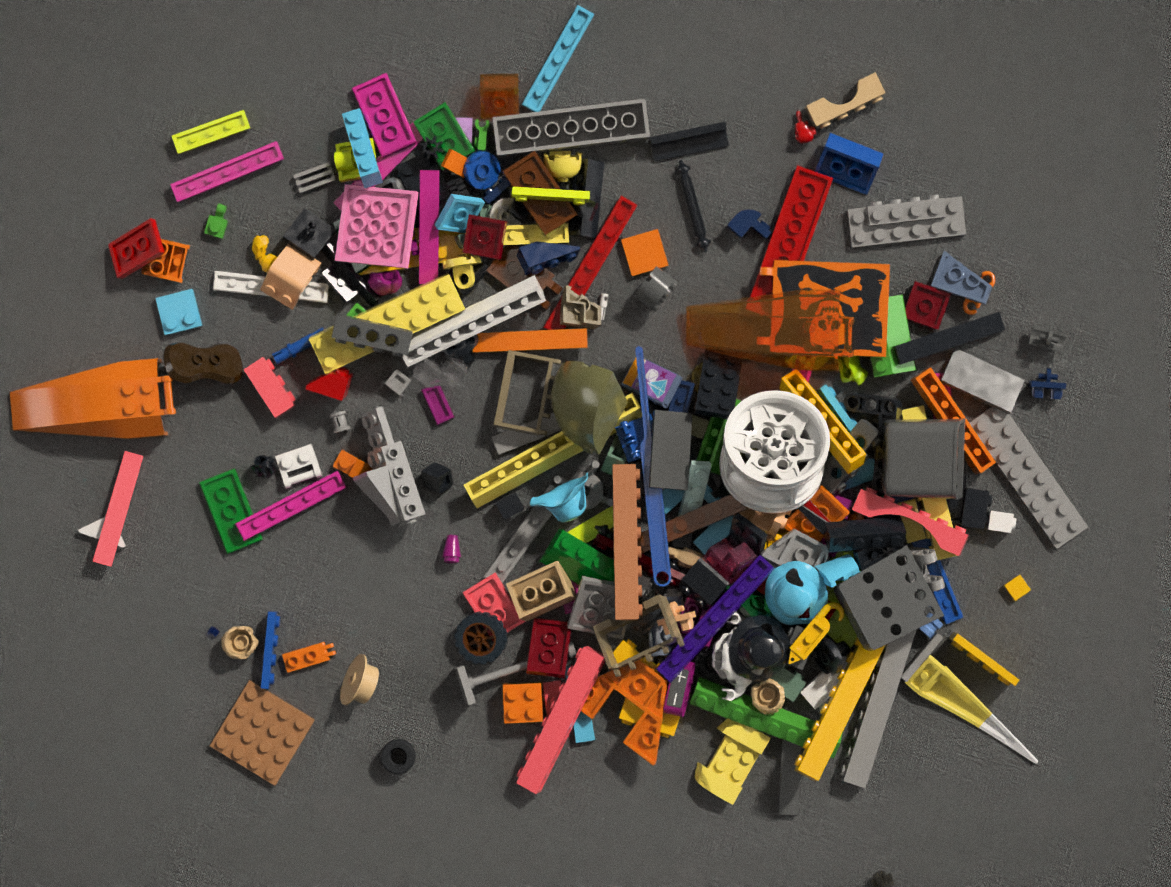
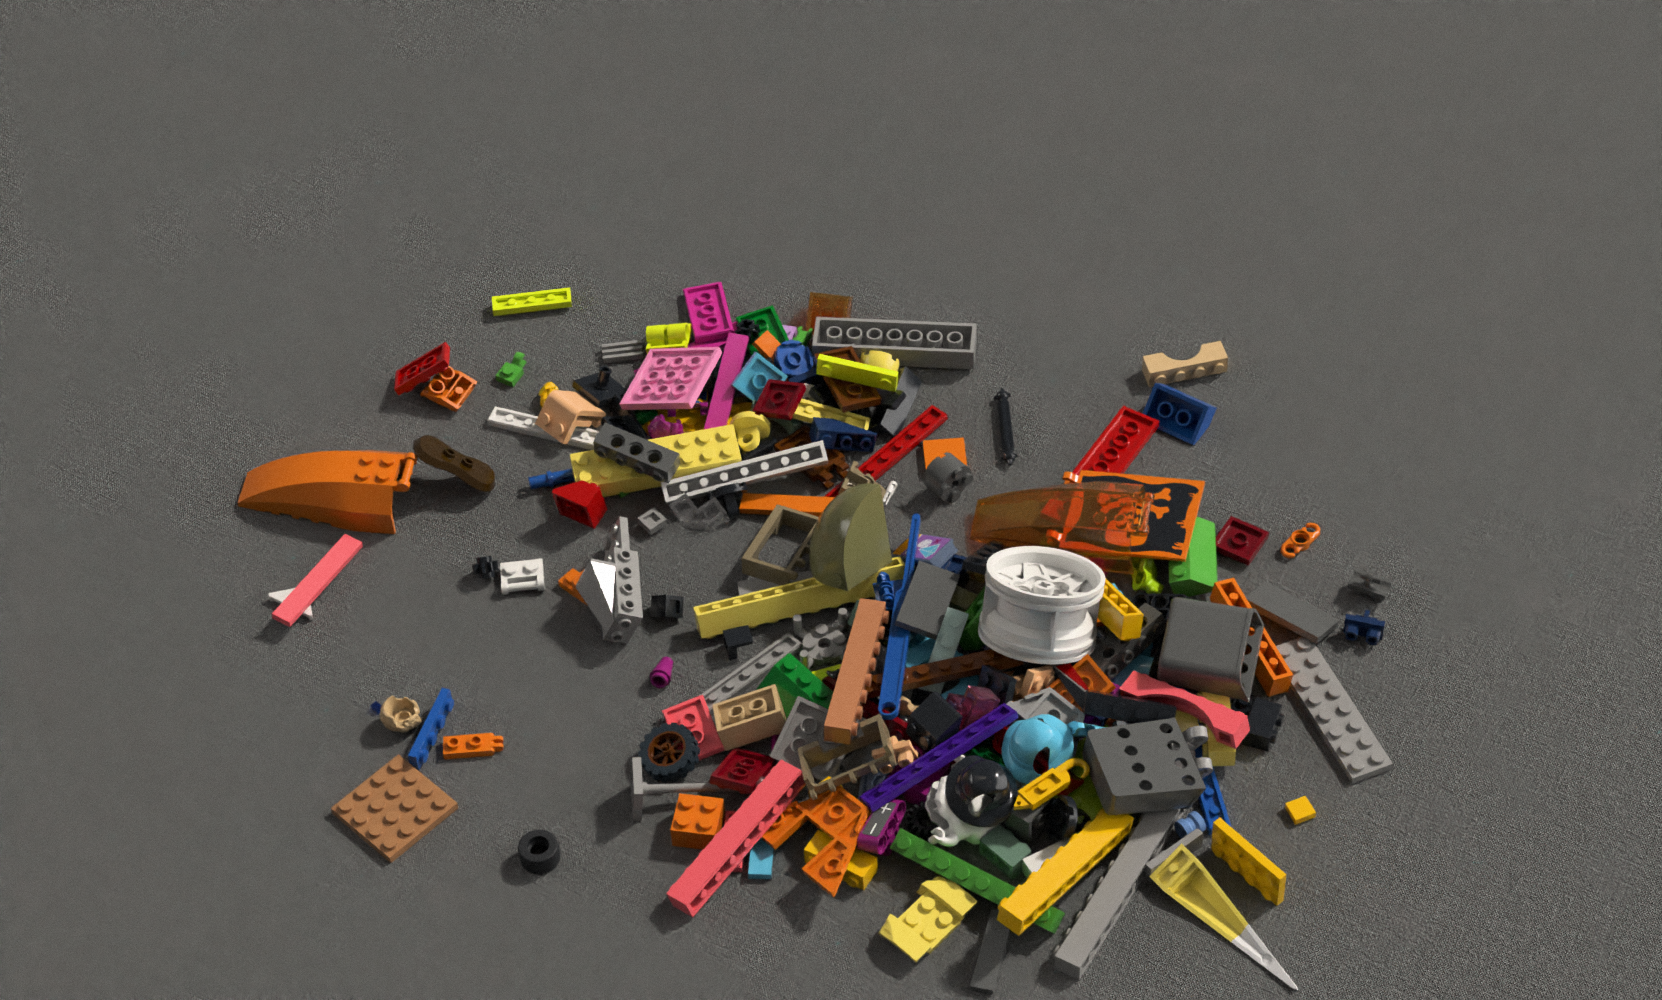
camera: 10 degrees right, 40 degrees down
medium azure plate [155,289,203,335] -> none
dark pink plate [170,141,284,203] -> none
green tile [199,468,263,554] -> none
dark pink tile [235,471,347,541] -> none
coral brick [243,357,296,418] -> none
light grey bush [329,410,351,434] -> none
tan piece [340,654,379,705] -> none
medium azure arch [342,108,383,188] -> none
magenta tile [421,382,454,425] -> none
medium azure tile [522,5,594,112] -> none
medium azure piece [530,472,588,522] -> none
black panel [650,122,729,161] -> none
dark blue brick [727,209,771,240] -> none
tan hair [751,678,785,715] -> none
red piece [794,111,816,144] -> none
light grey plate [847,195,966,248] -> none
black tile [893,312,1005,365] -> none
sand blue wing [931,251,992,305] -> none
white brick [986,511,1016,533] -> none

